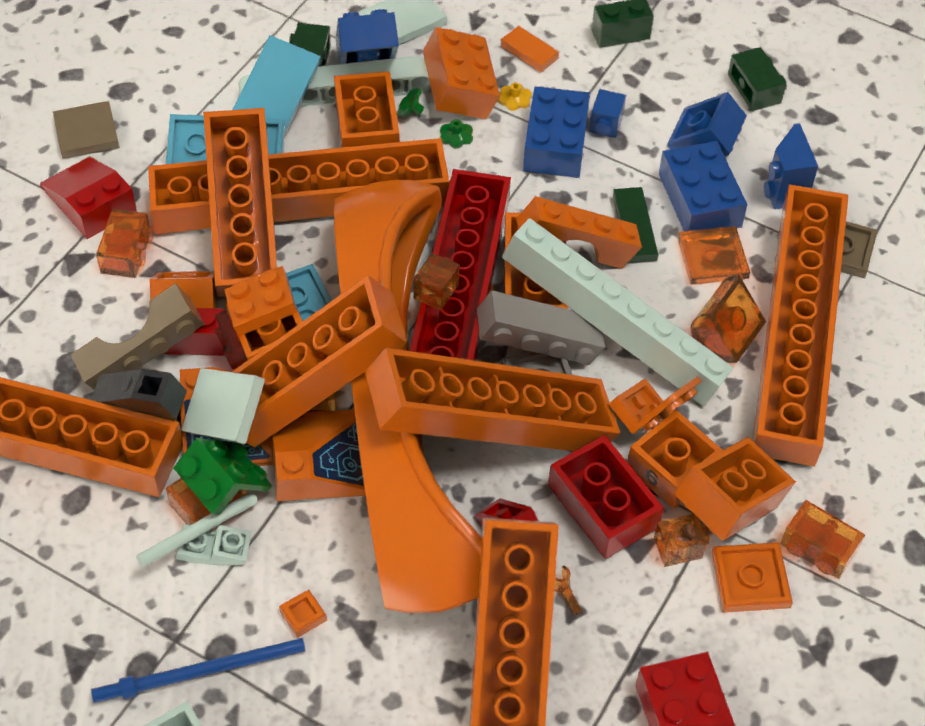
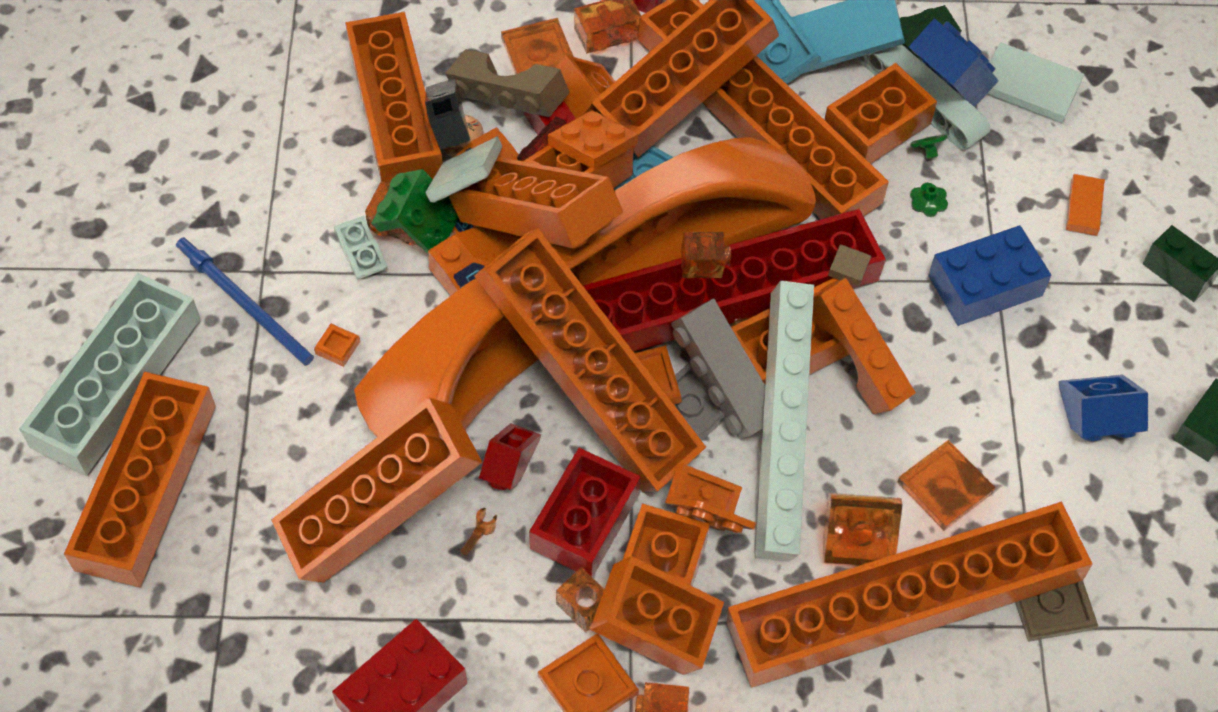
camera: 60 degrees right, 5 degrees up
light aqua bar [136,492,258,567] -> none
orange brick [423,27,500,119] -> none
yellow plant [498,82,532,111] -> none
blue brick [589,89,626,138] -> none
dark green tile [613,187,658,263] -> none
blue brick [659,141,748,238] -> none
blue slope [764,123,818,210] -> none
none -> clear orange tile [501,18,574,74]
none -> dark tan tile [828,244,871,287]

